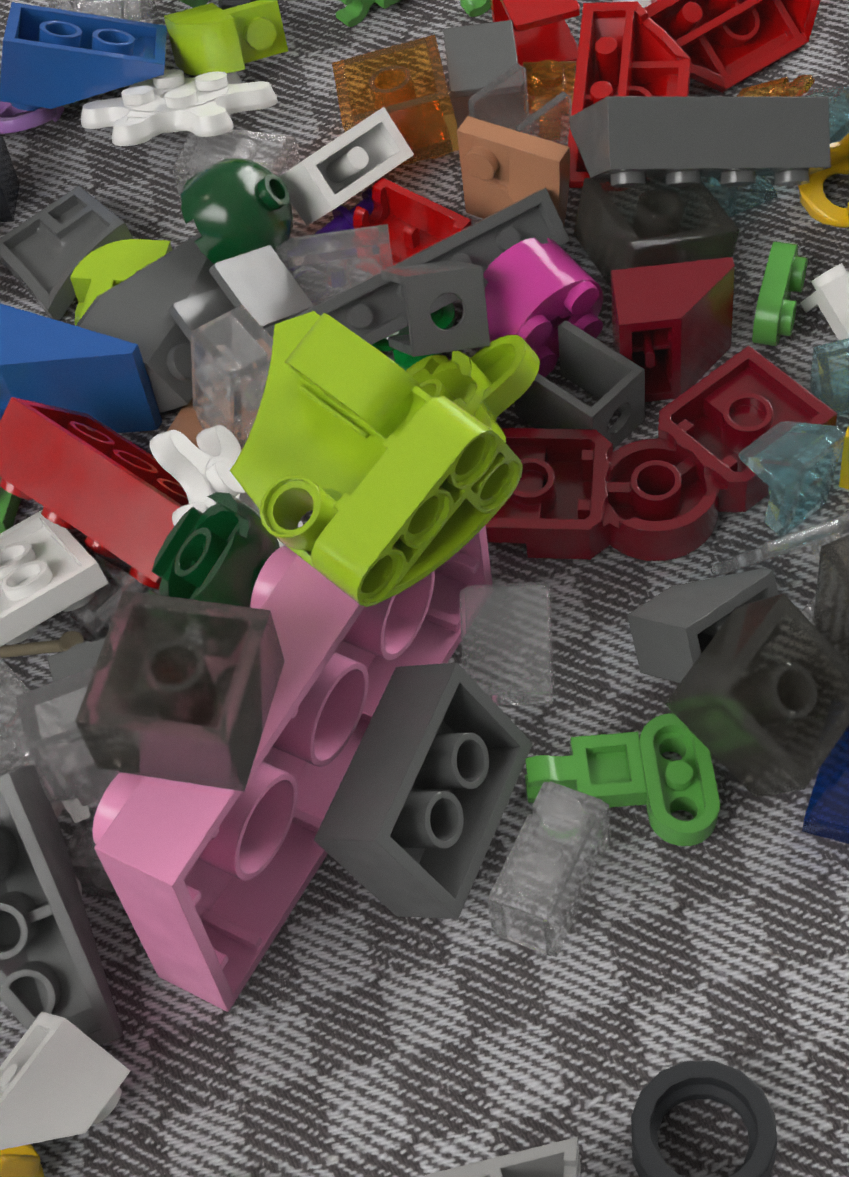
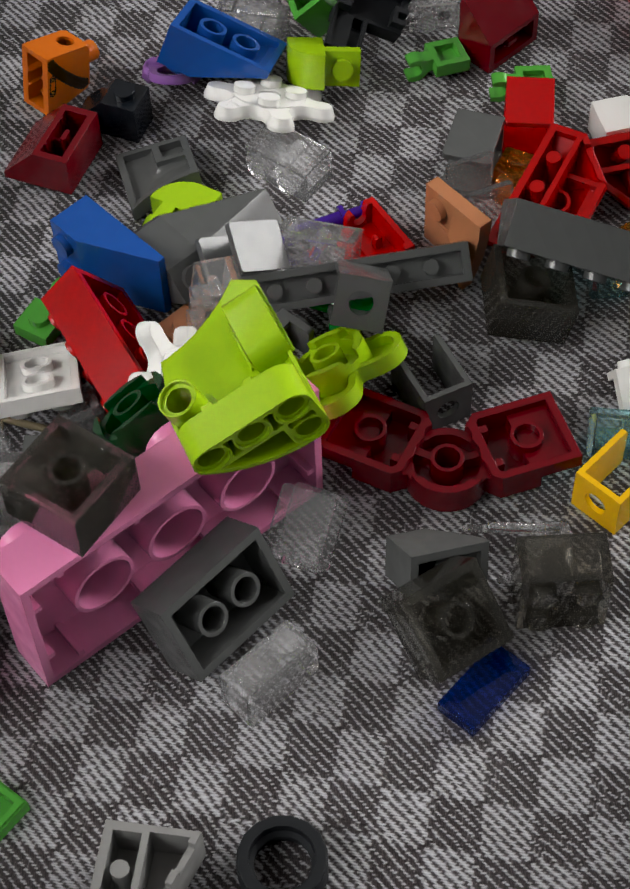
camera: 15 degrees right, 0 degrees up
dark green cylinder [181,158,293,264] -> none
white slope [279,107,414,226] -> none
clear orange brick [332,34,459,170] -> none
dark pink brick [483,237,603,377] -> none
bright green plate [525,732,647,810] -> none
dark red slope [611,257,735,402] -> none
bright green plate [639,713,720,846] -> none
clear light blue slope [739,421,846,538] -> none
bright green plate [752,241,808,346] -> none

